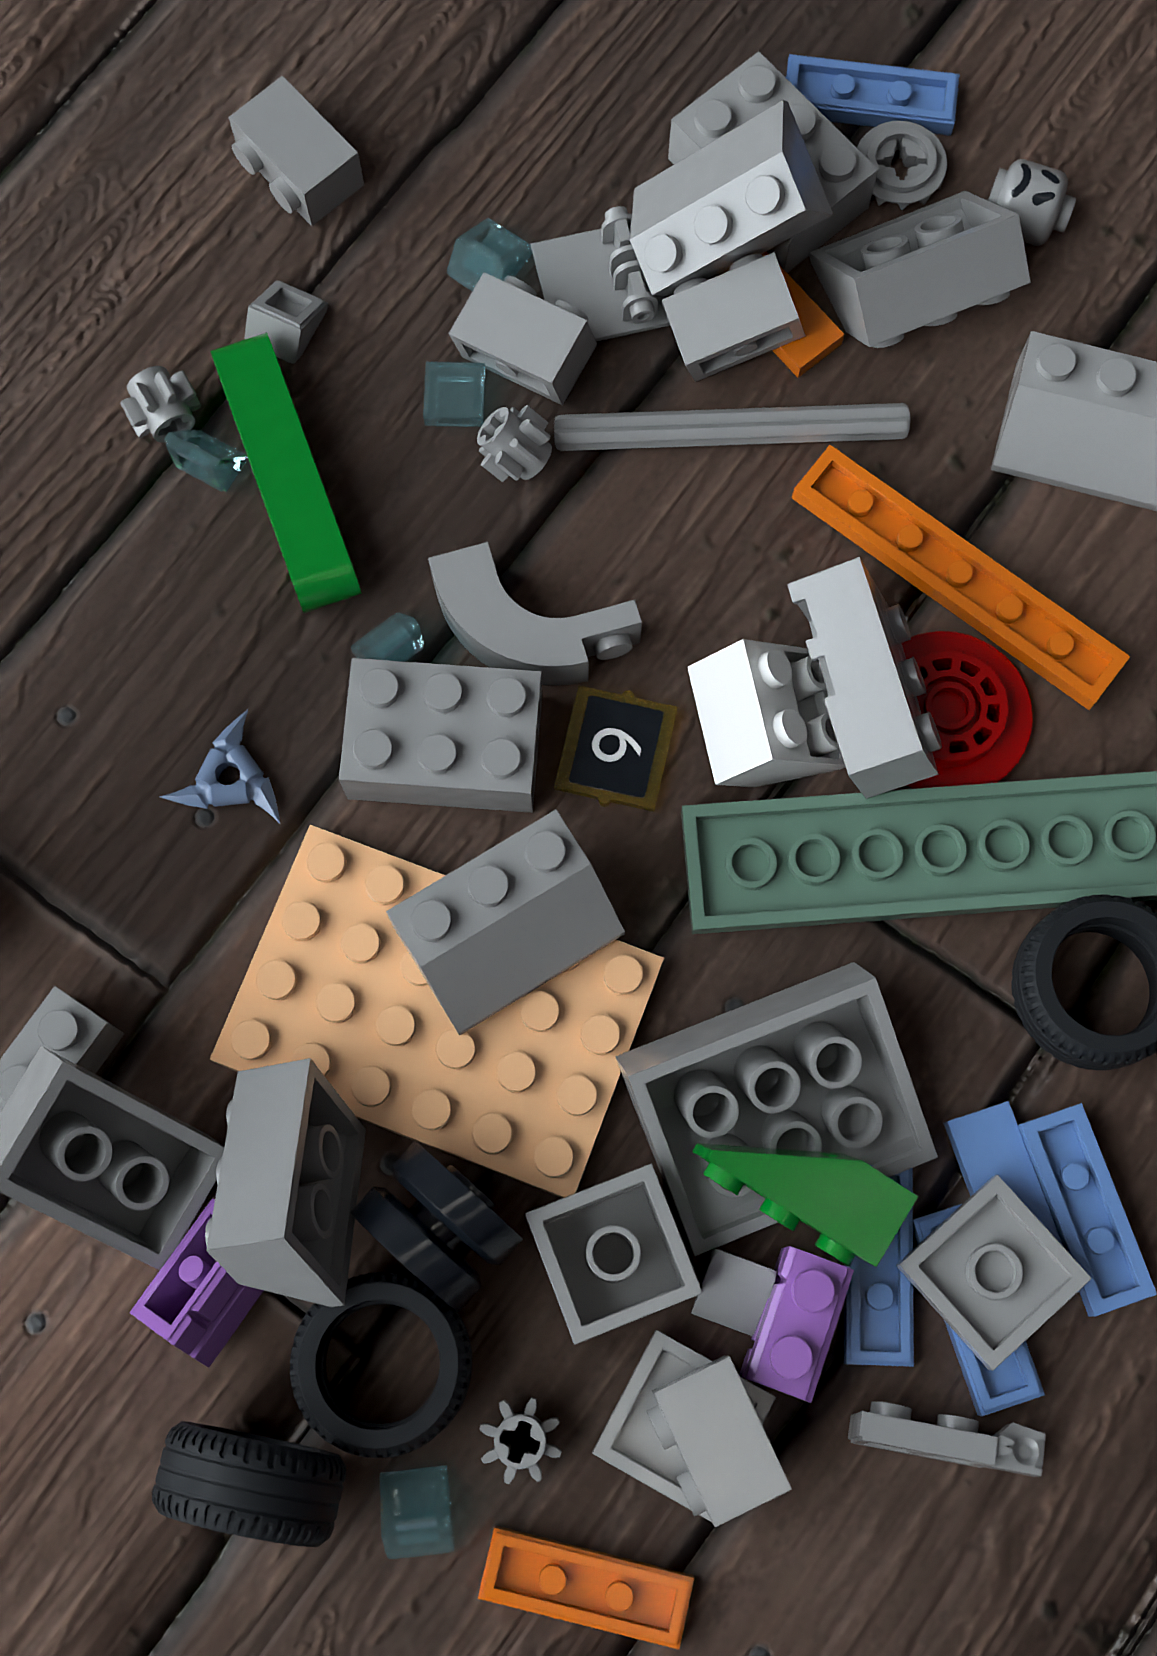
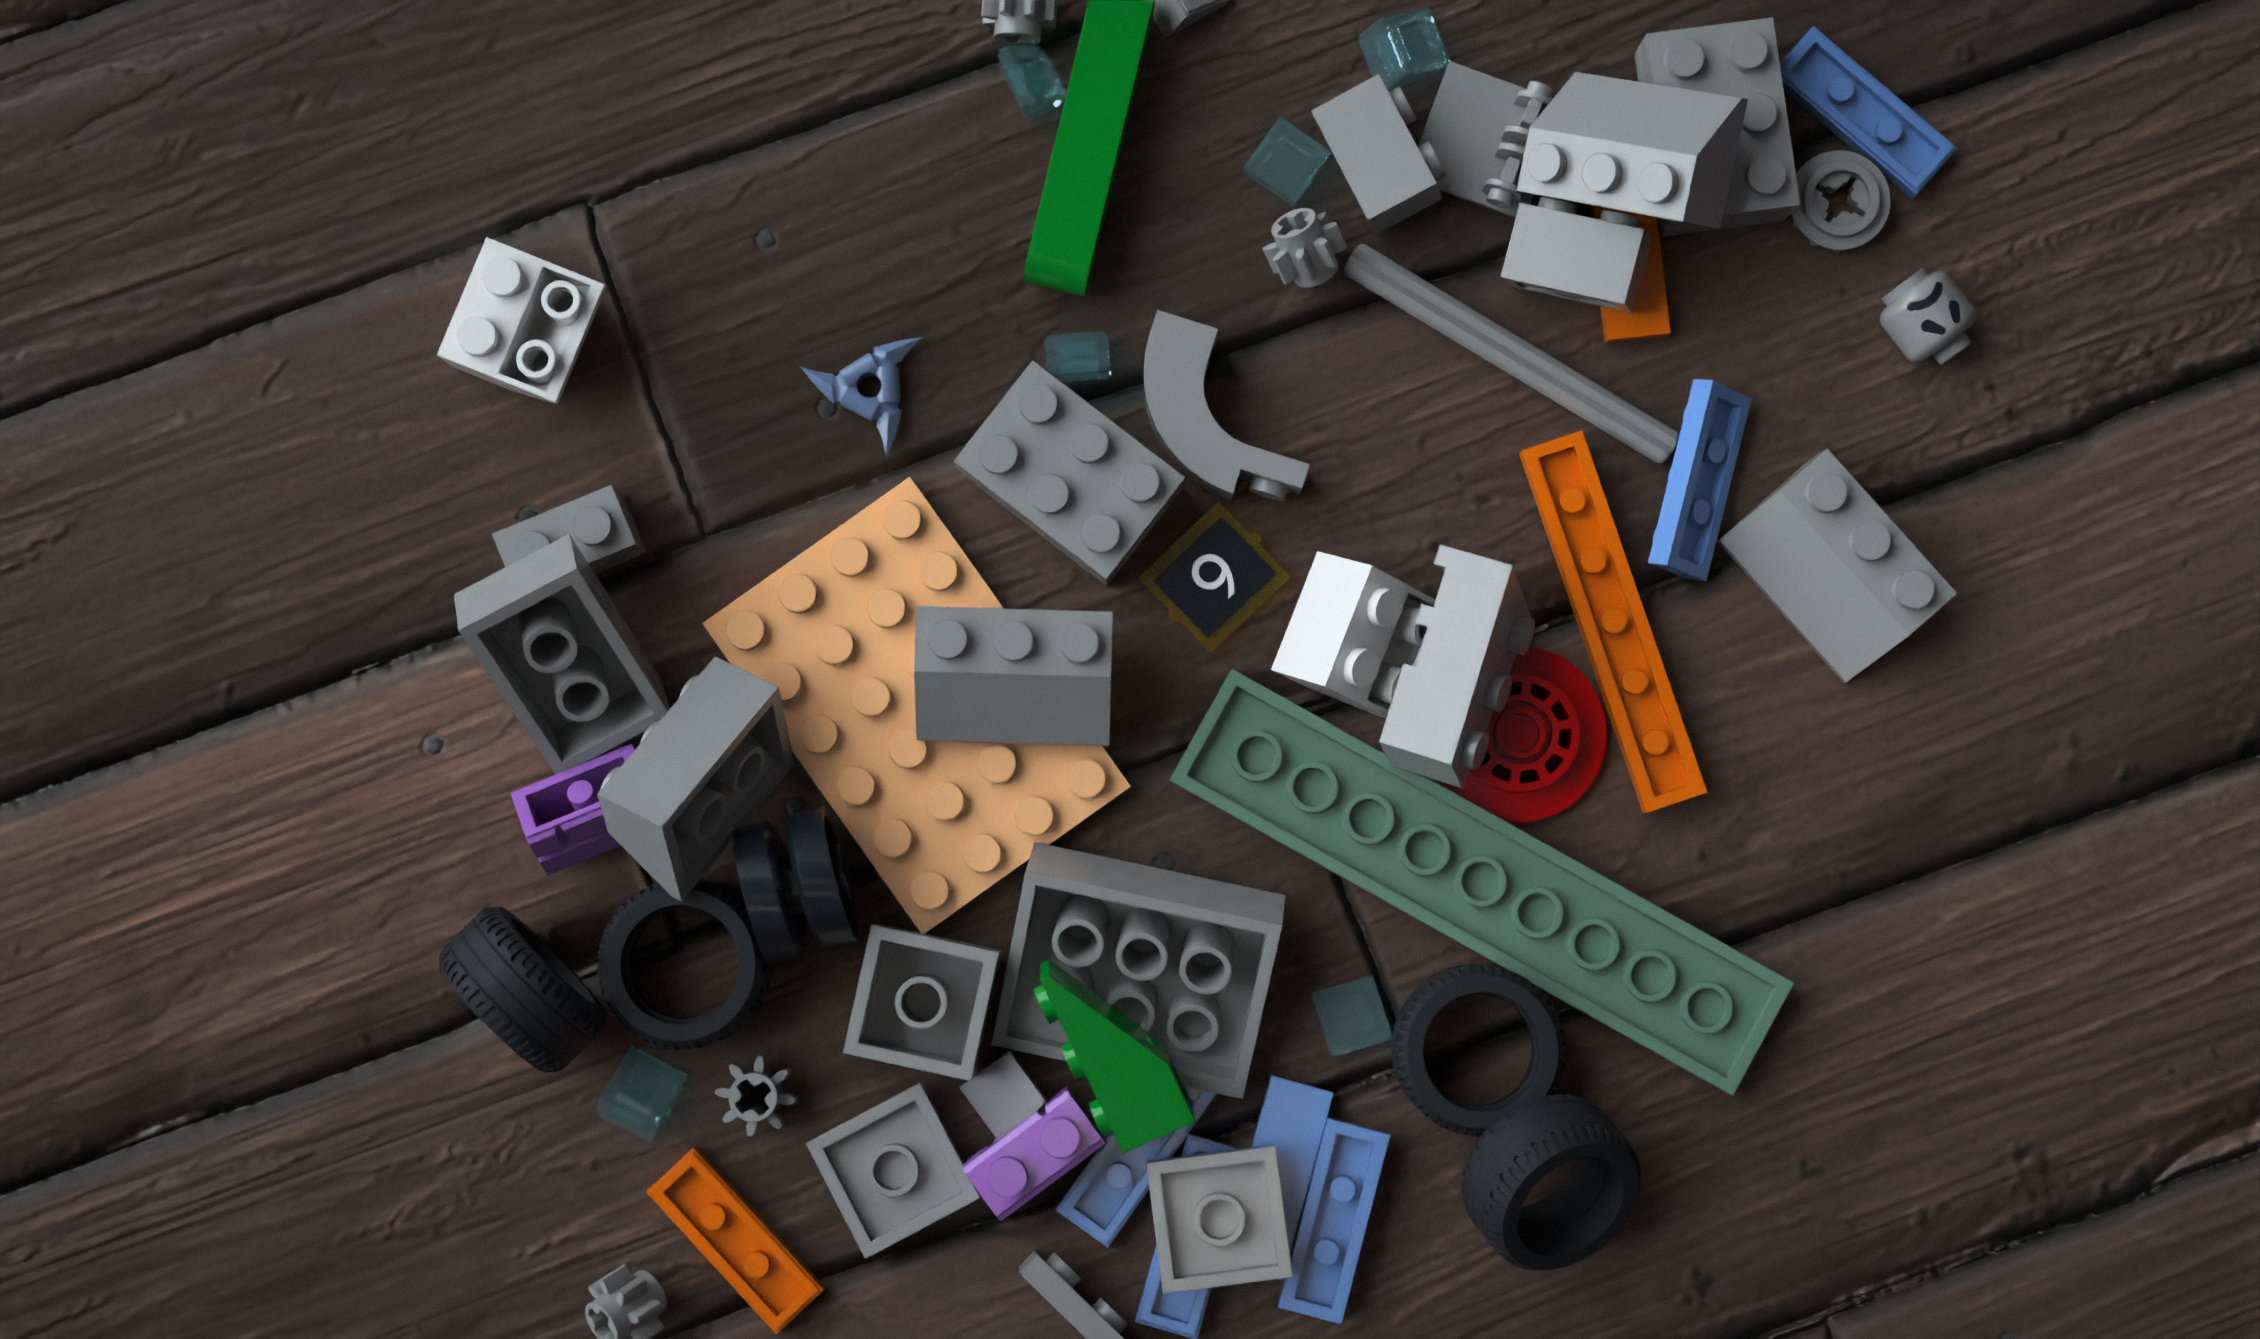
camera: 35 degrees right, 10 degrees up
light grey brick [646,1355,792,1527] -> none
light grey slope [809,191,1031,348] -> none
none -> clear light blue slope [1311,975,1393,1057]
none -> medium blue plate [1648,379,1752,581]

